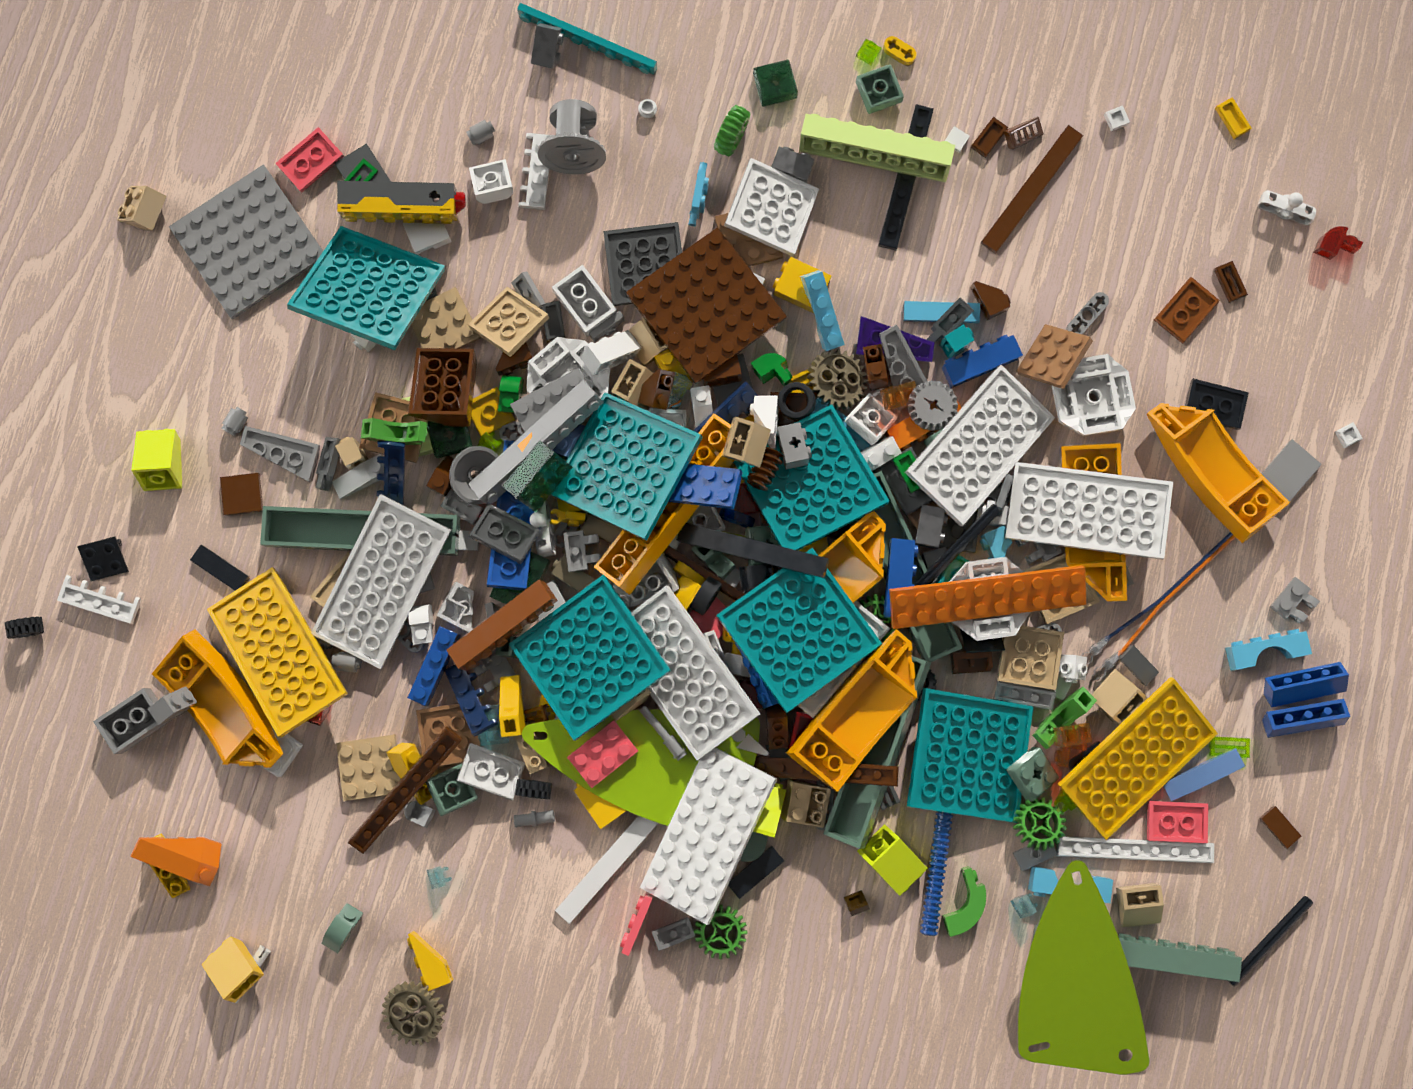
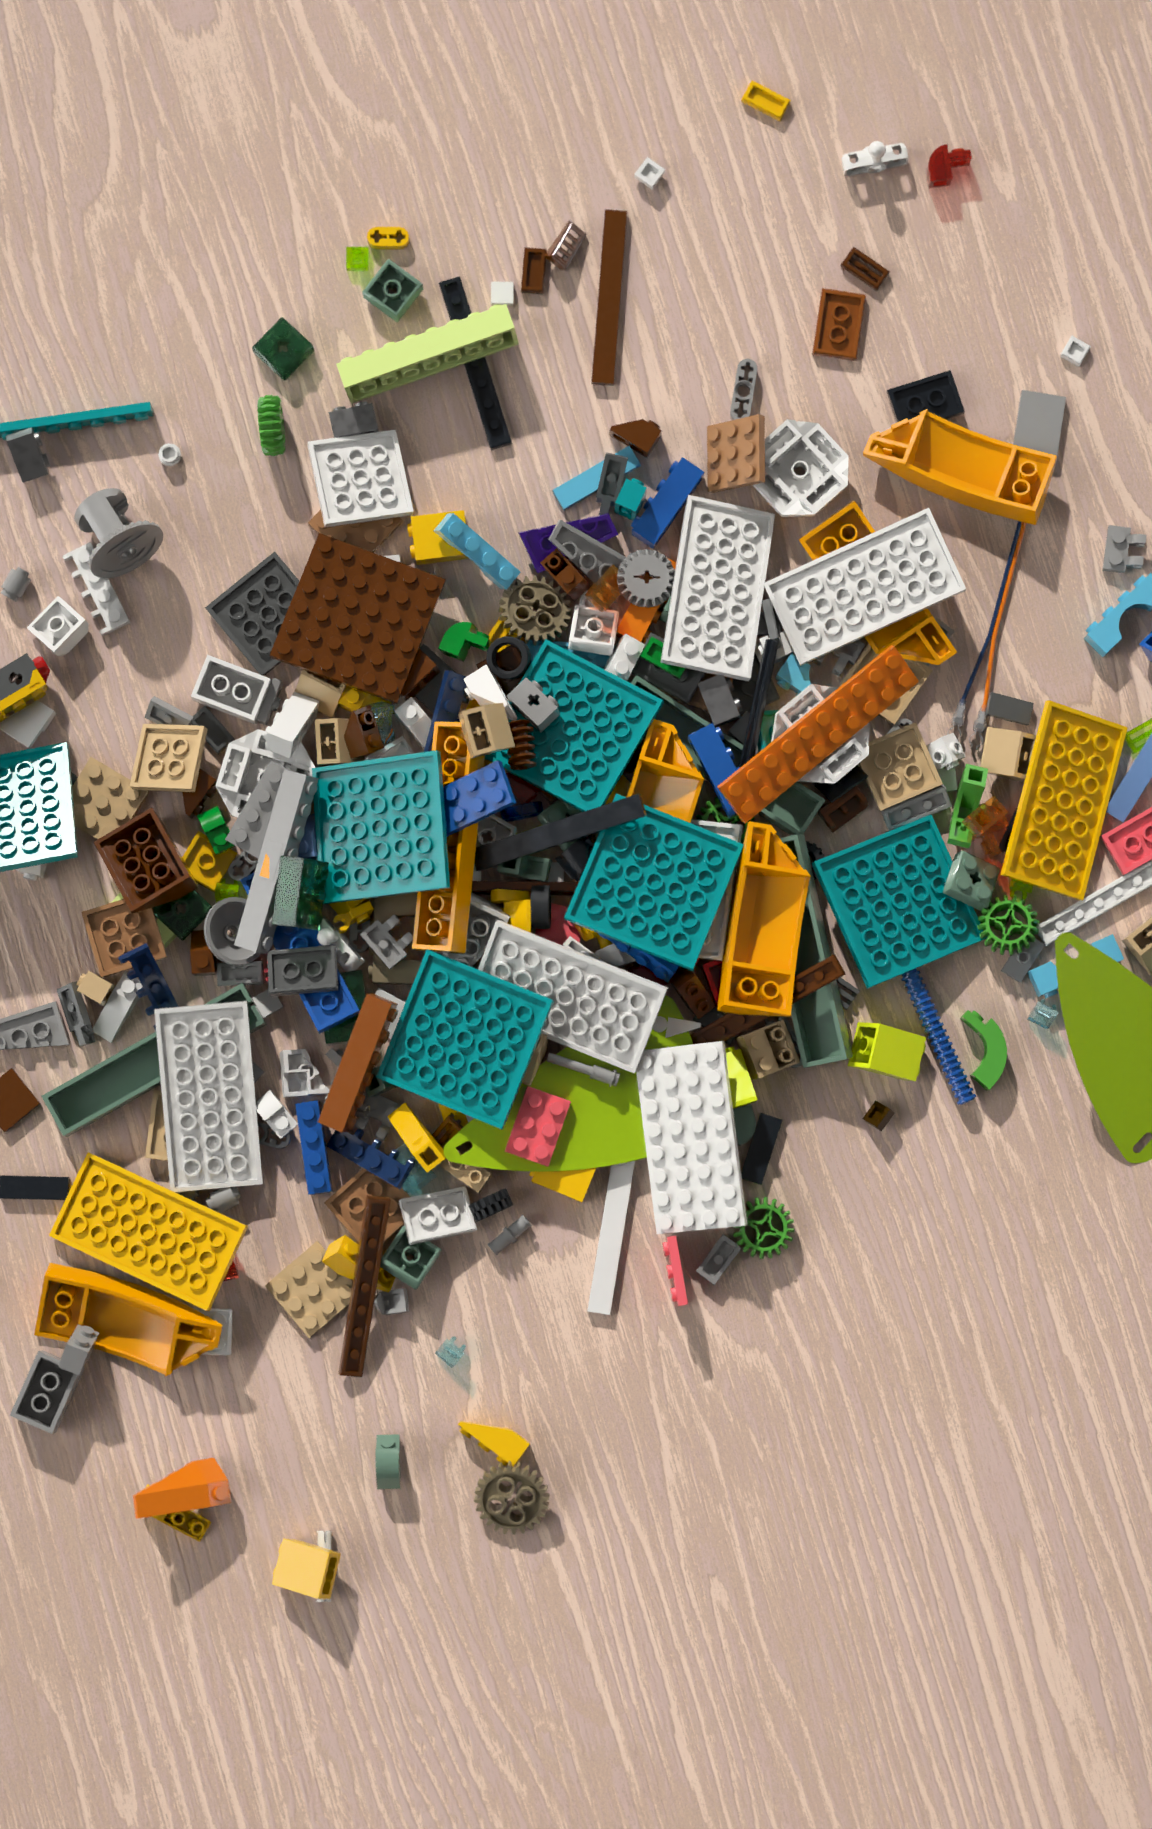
camera: 30 degrees left, 0 degrees up
bright green arch [360,418,427,445] -> none
medium azure plate [688,162,709,227] -> none

